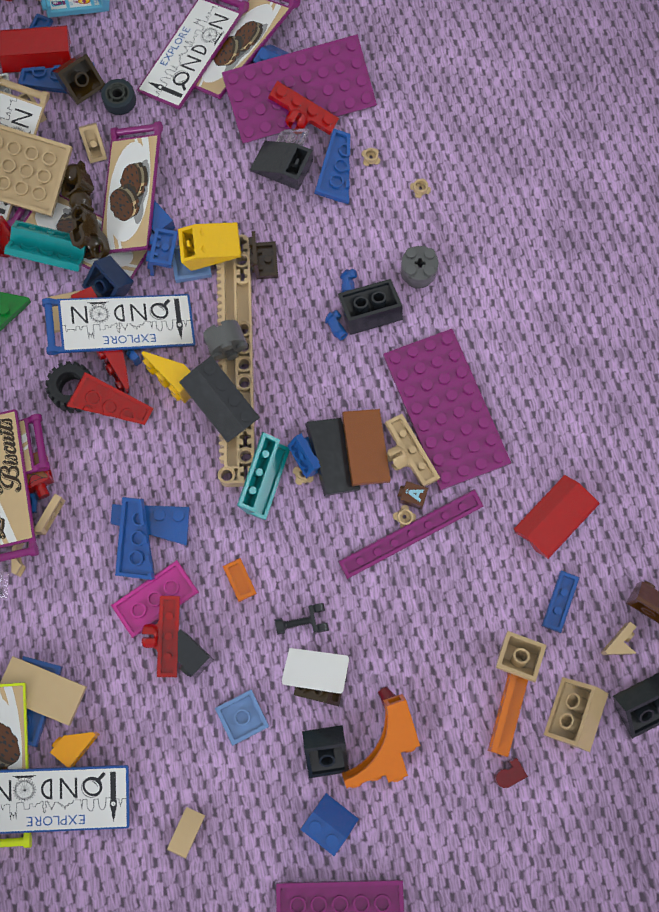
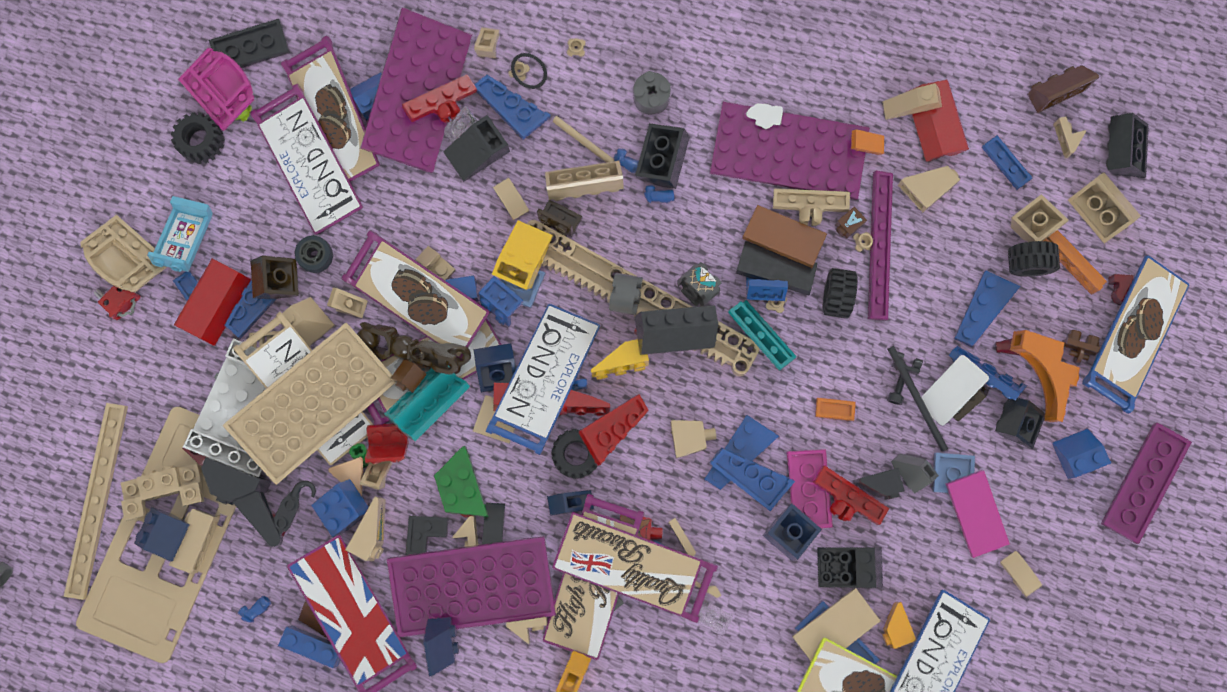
camera: 55 degrees left, 5 degrees up
none -> tan slope [281,297,335,347]
none -> reddish brown brick [390,359,426,393]
none -> tan slope [415,246,456,280]
none -> tan slope [474,27,499,58]
none -> tan slope [493,178,529,220]
none -> black tyre [511,53,547,89]
none -> tan slope [545,161,624,201]
none -> dark blue slope [547,490,594,516]
none -> tan bar [553,116,614,163]
none -> tan torso [670,420,717,459]
none -> dark grey brick [677,262,722,306]
none -> white sticker [746,103,783,129]
none -> dark blue slope [762,503,822,561]
none -> black slope [817,547,883,588]
none -> black tyre [822,268,858,319]
none -> orange tile [851,129,884,155]
none -> tan slope [883,83,942,120]
none -> black bar [887,345,948,452]
none -> dark grey slope [891,453,939,494]
none -> tan slope [898,166,961,213]
none -> dark pink tile [946,470,1010,558]
none -> blue wing [949,346,1028,400]
none -> blue wing [954,270,1021,347]
none -> black tyre [1008,241,1060,277]
none -> reddish brown hips [1062,330,1101,364]
none -> flag [1082,255,1189,414]

